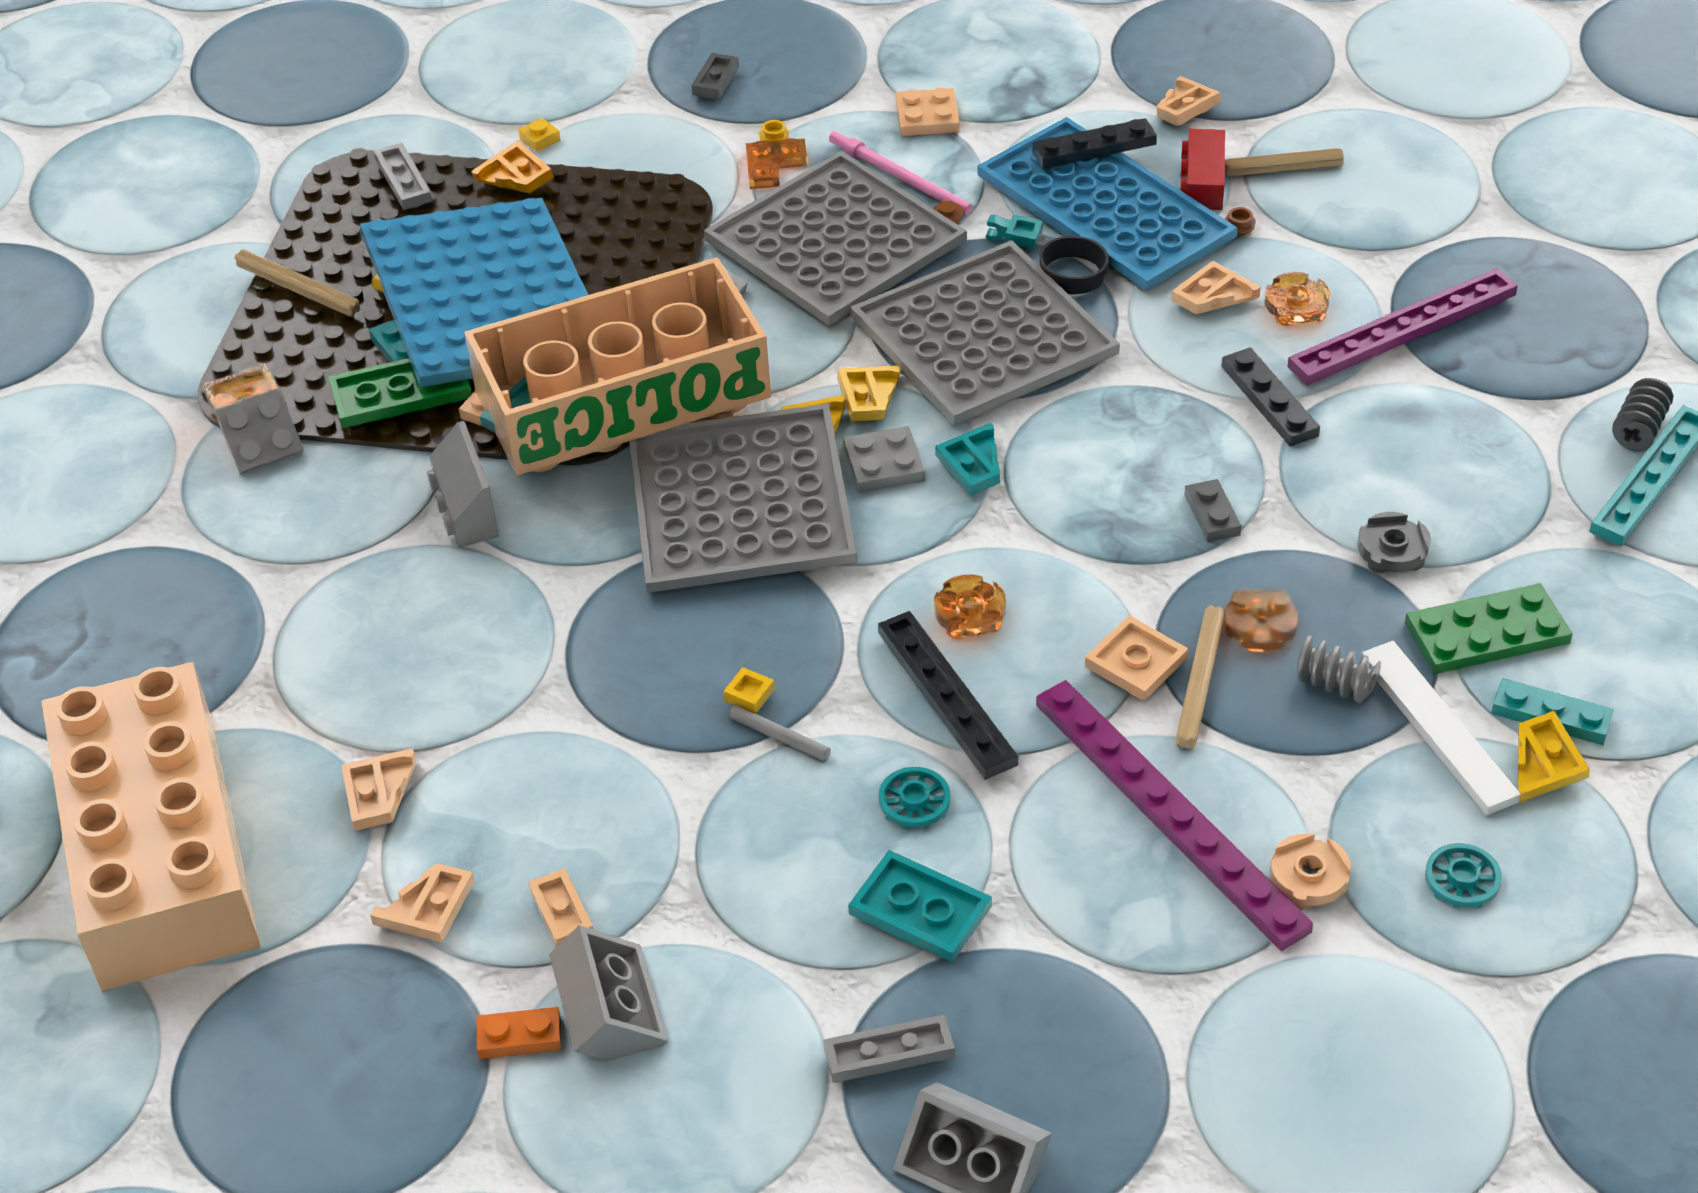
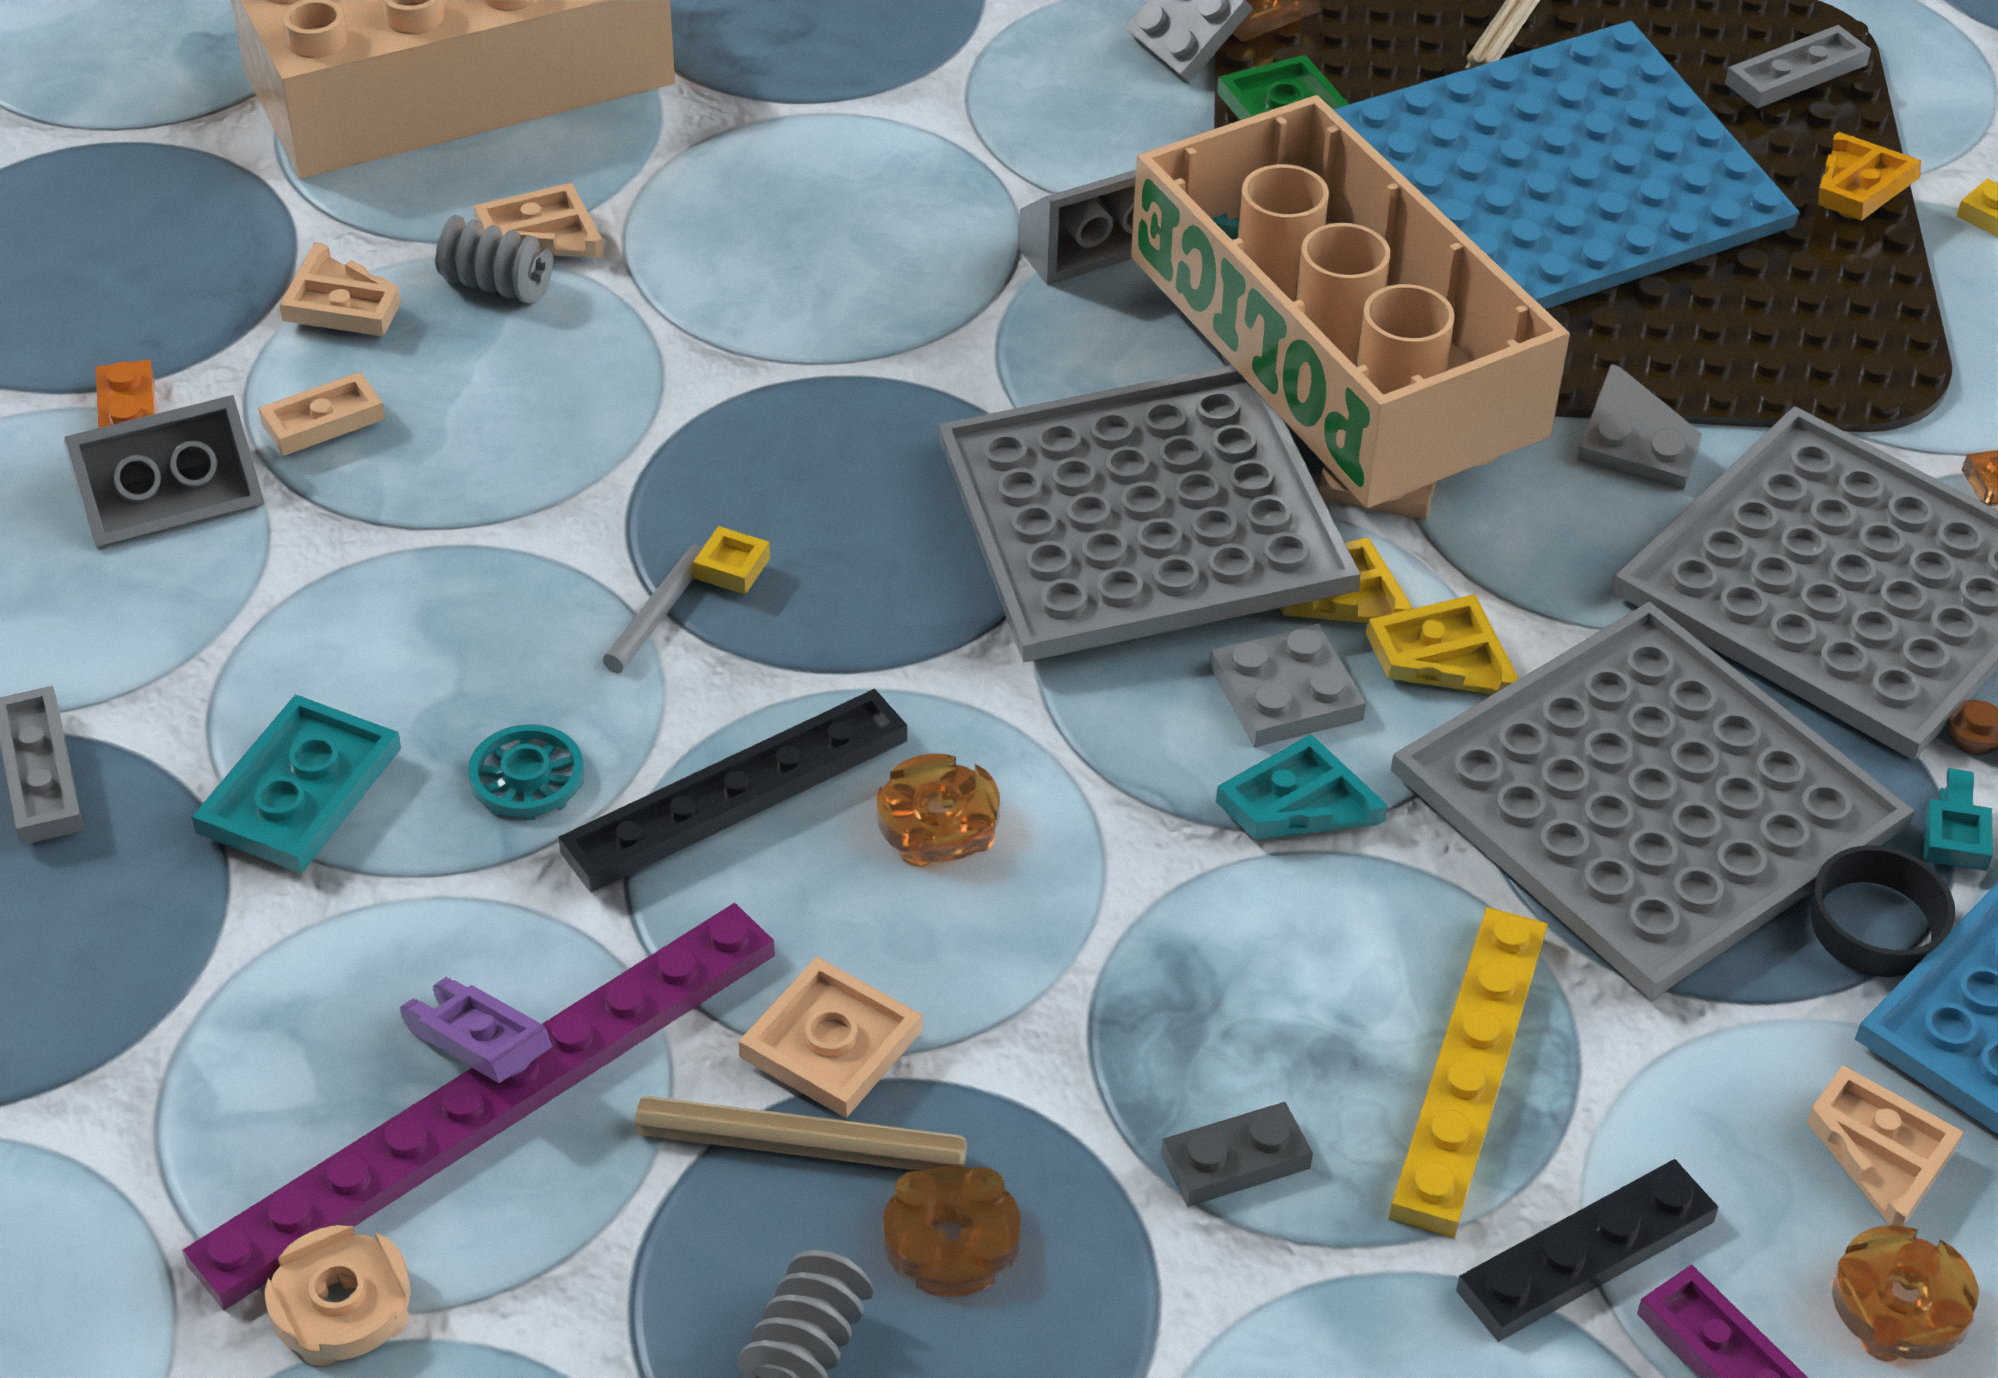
camera: 80 degrees right, 0 degrees up
none -> medium lavender hinge [400,976,552,1083]
none -> light grey piece [435,214,554,304]
none -> yellow plate [1389,906,1548,1239]

